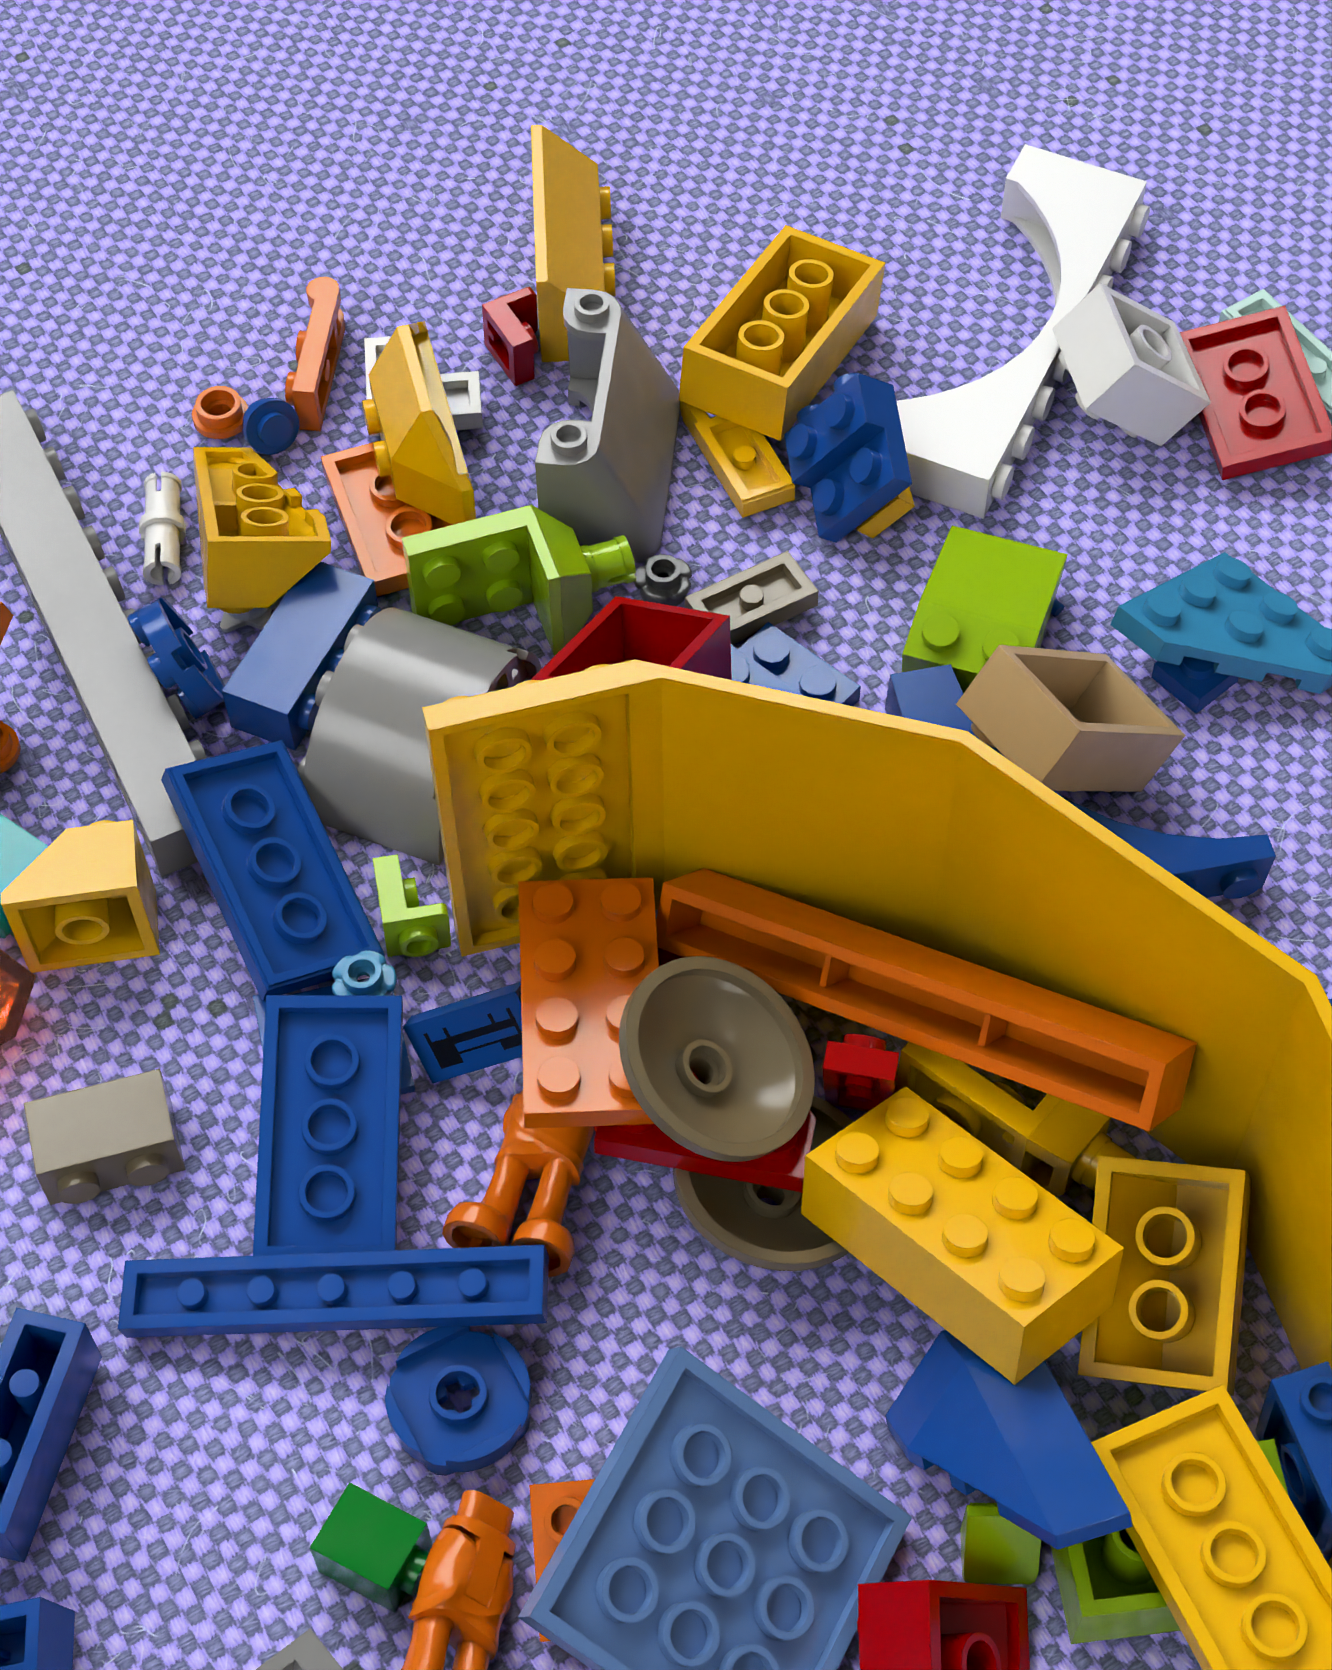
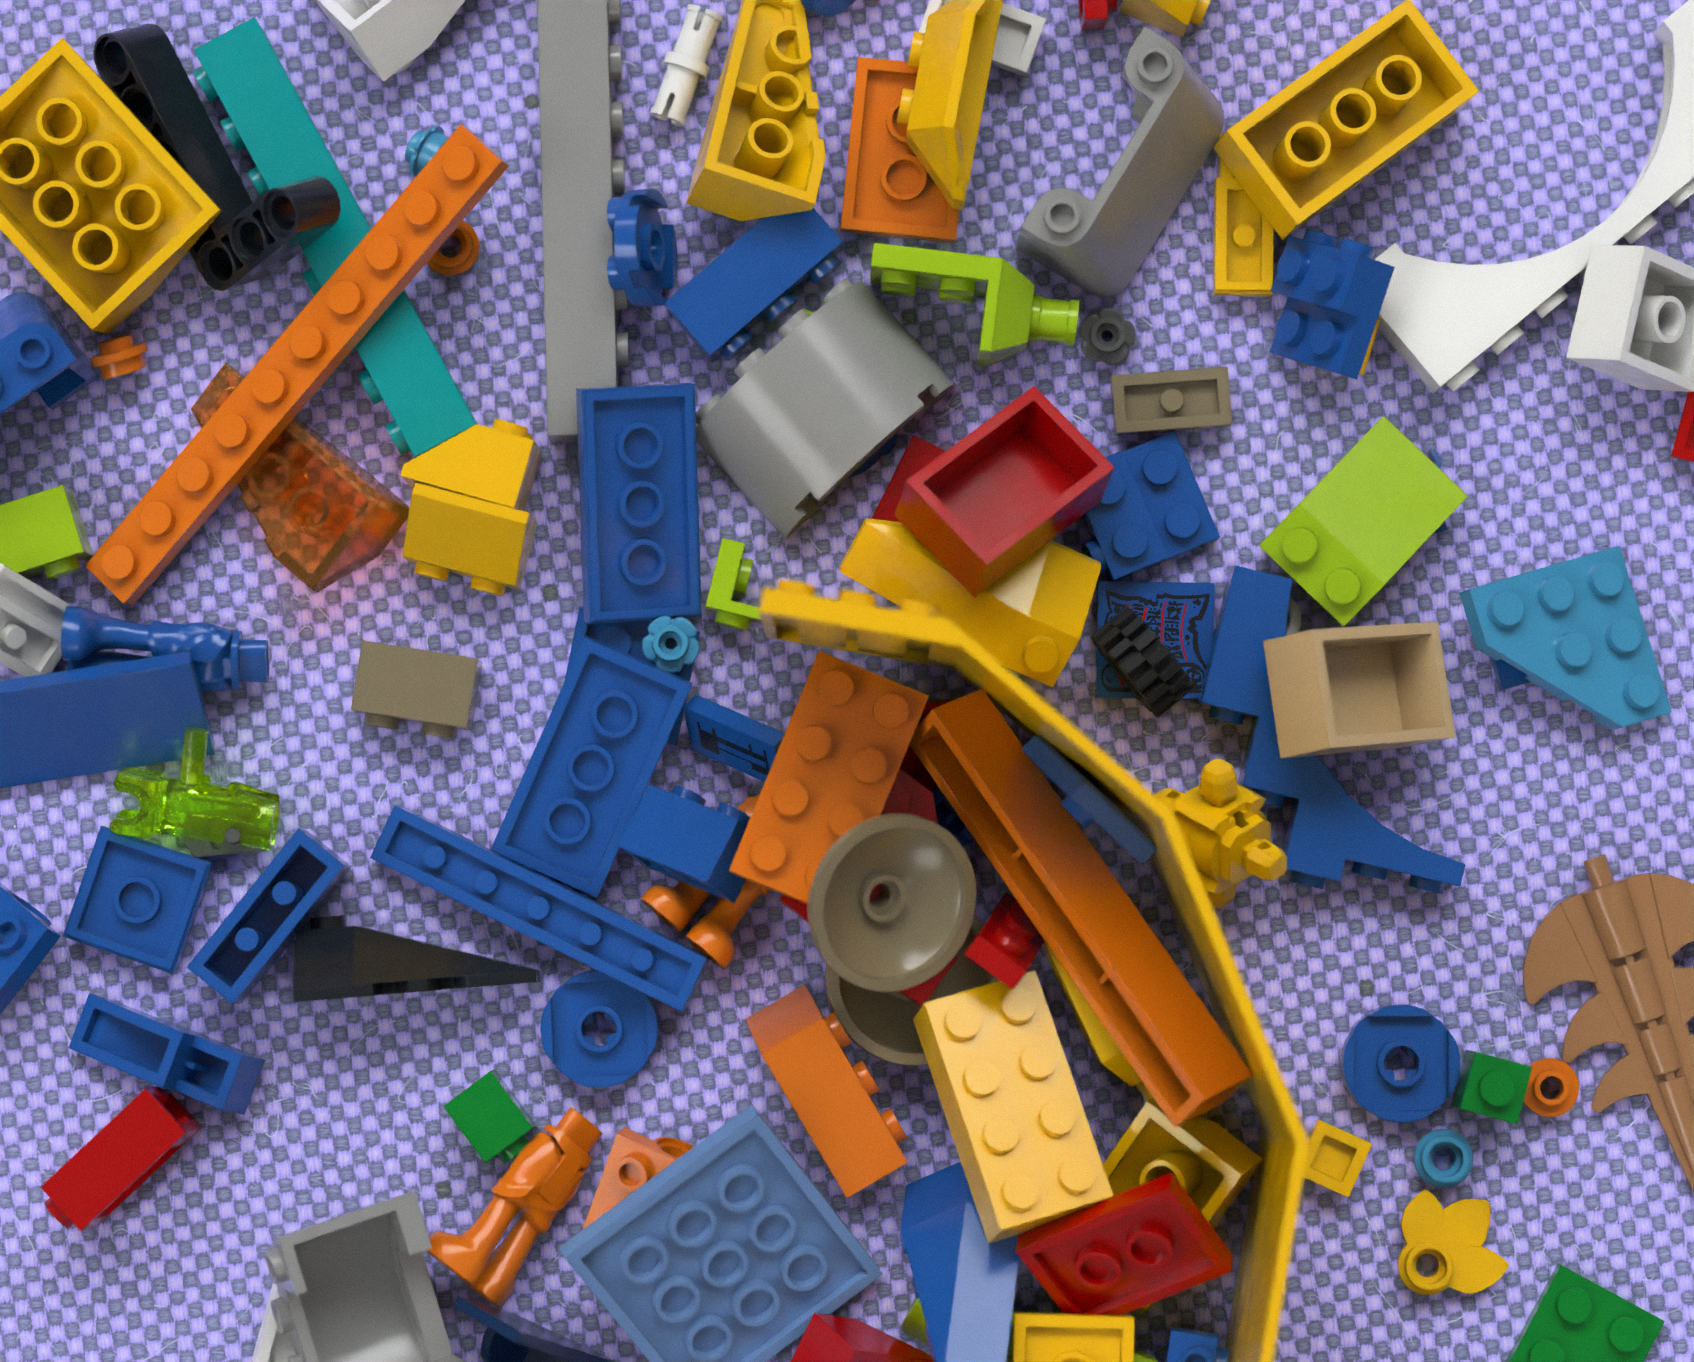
camera: 25 degrees right, 30 degrees up
none -> black wedge [293,915,541,1002]
none -> yellow slope [402,483,538,597]
none -> blue brick [617,784,750,903]
none -> orange wedge [745,984,908,1198]
none -> red plate [1015,1173,1233,1315]
none -> blue plate [1021,735,1157,865]

